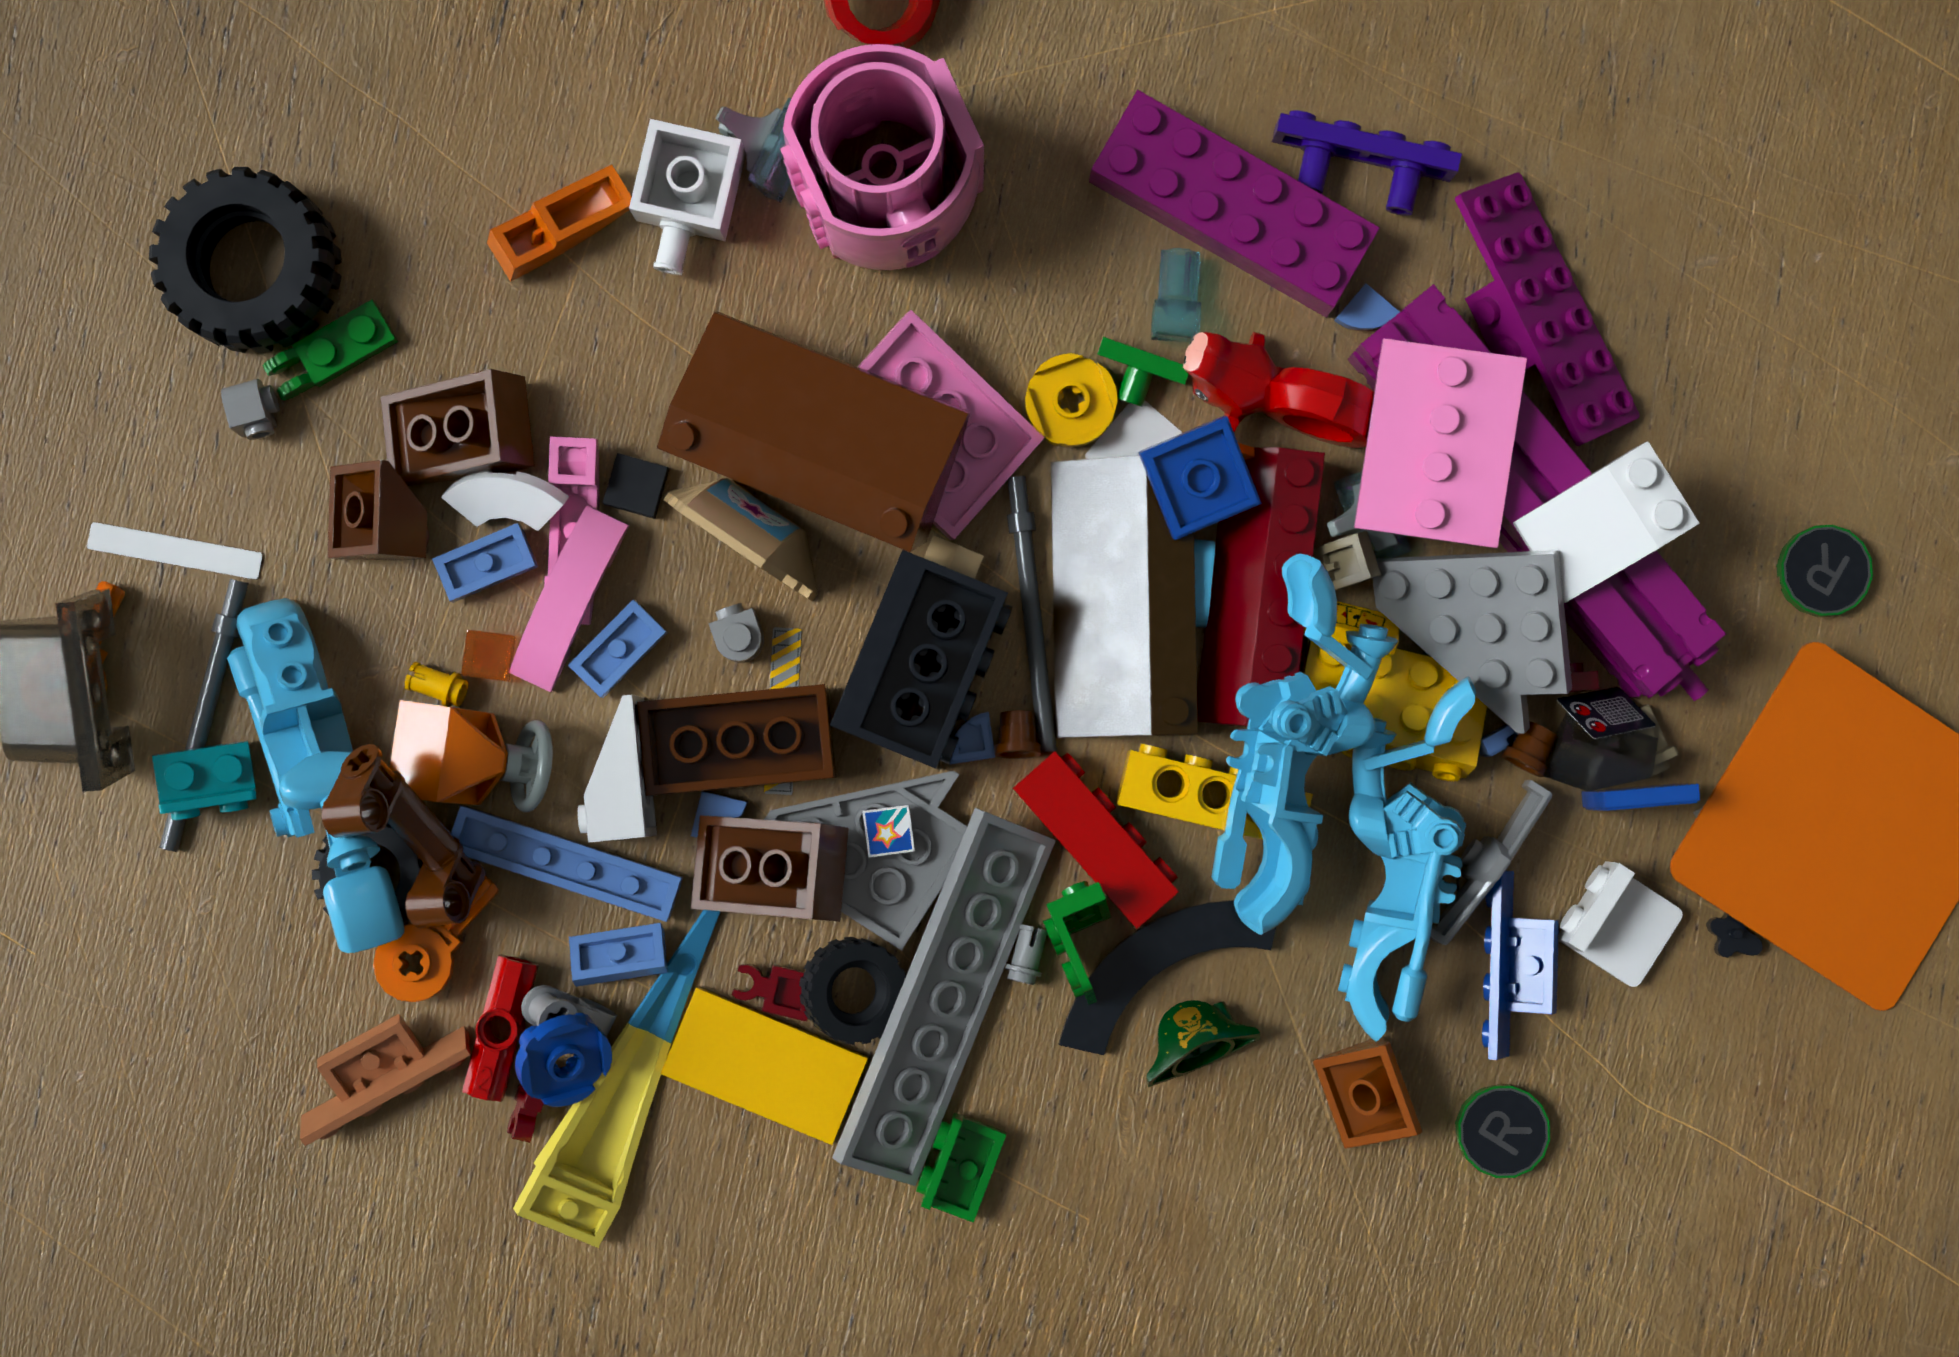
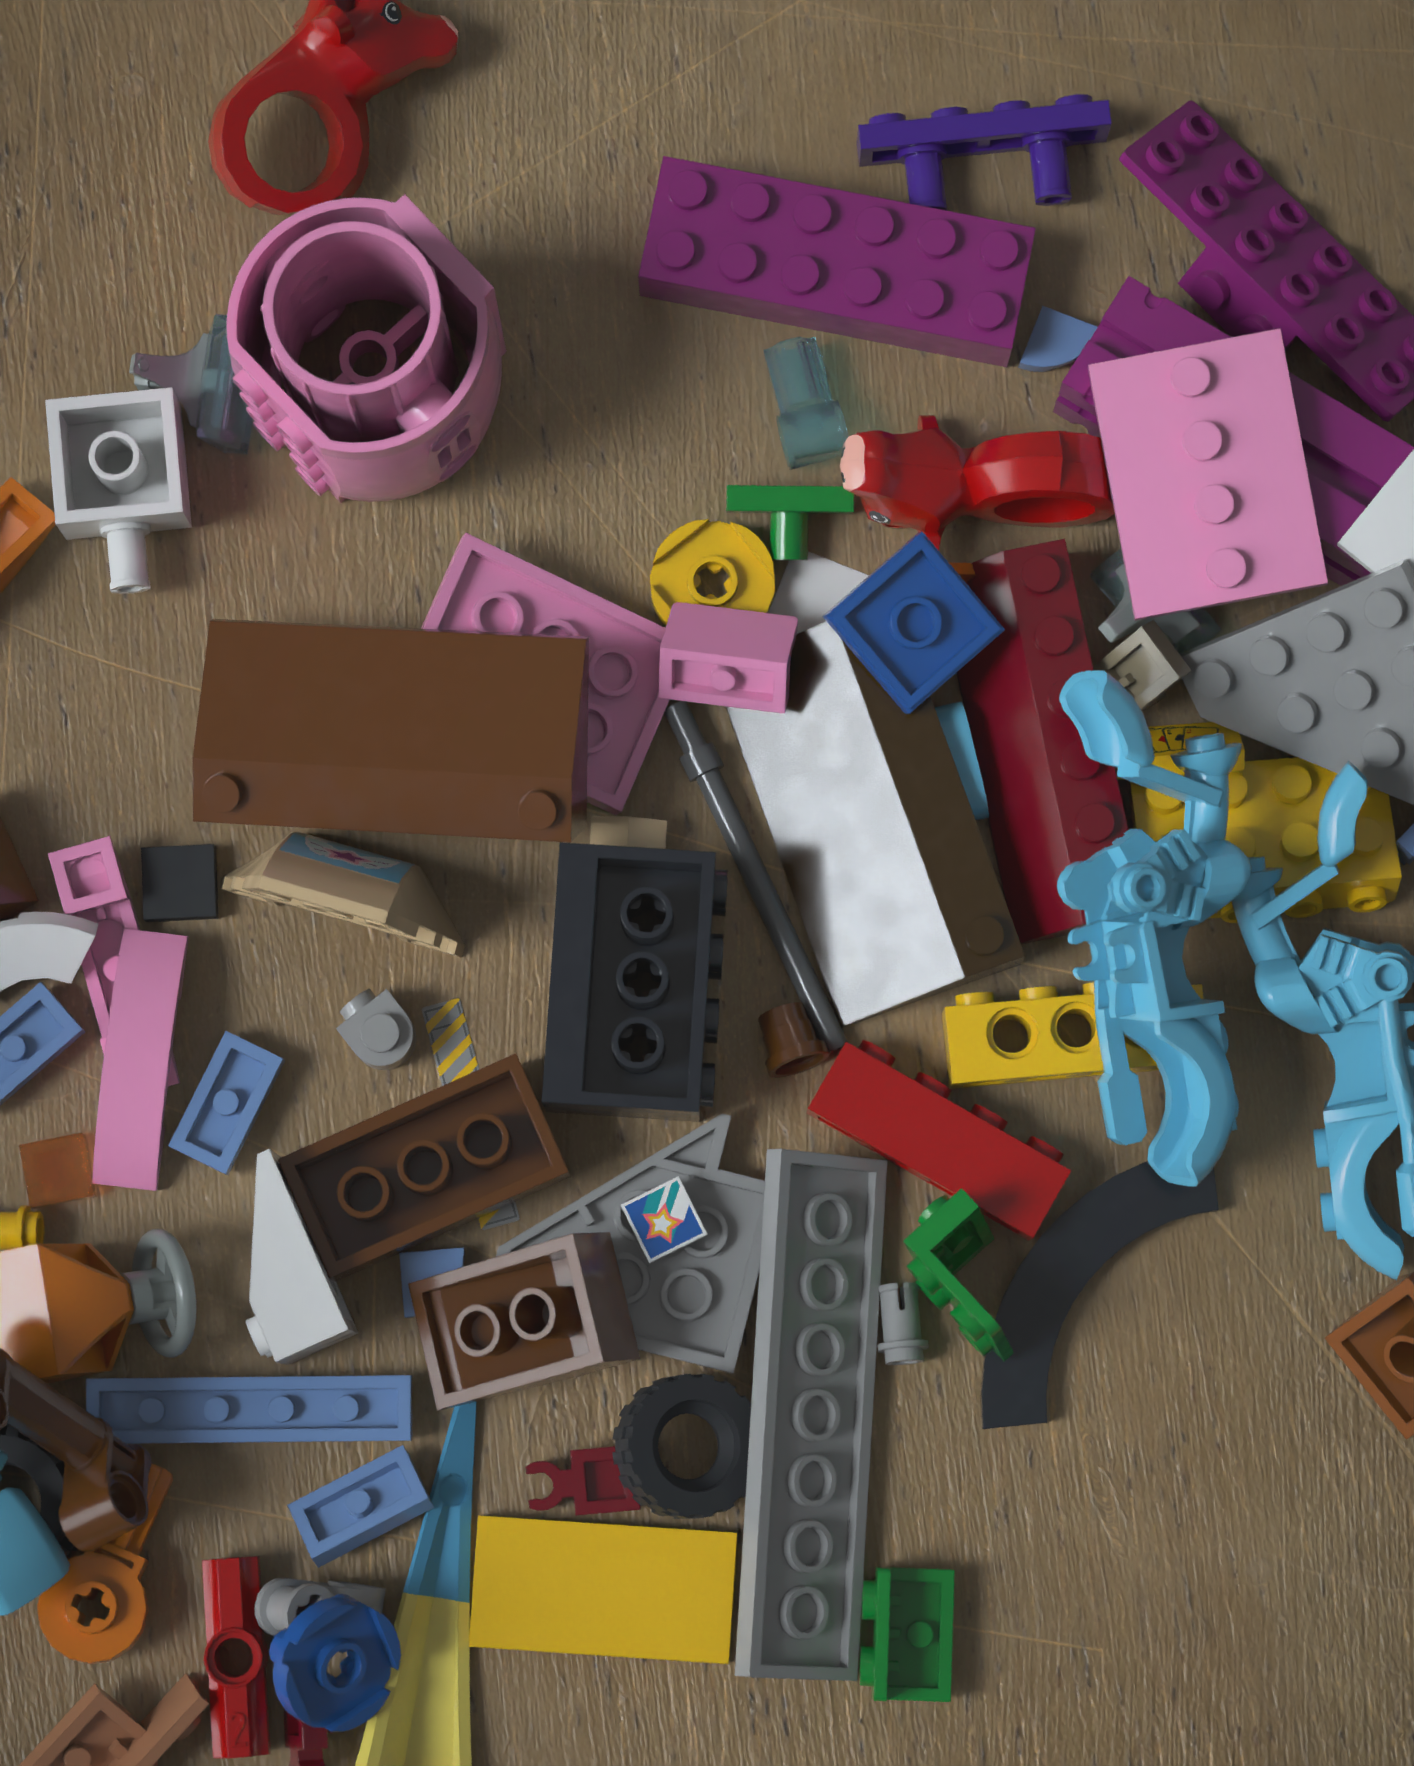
camera: 15 degrees left, 5 degrees down
medium blue tile [950,712,995,764] -> none
dark green hat [1146,1000,1261,1087] -> none
none -> bright pink panel [659,602,798,714]

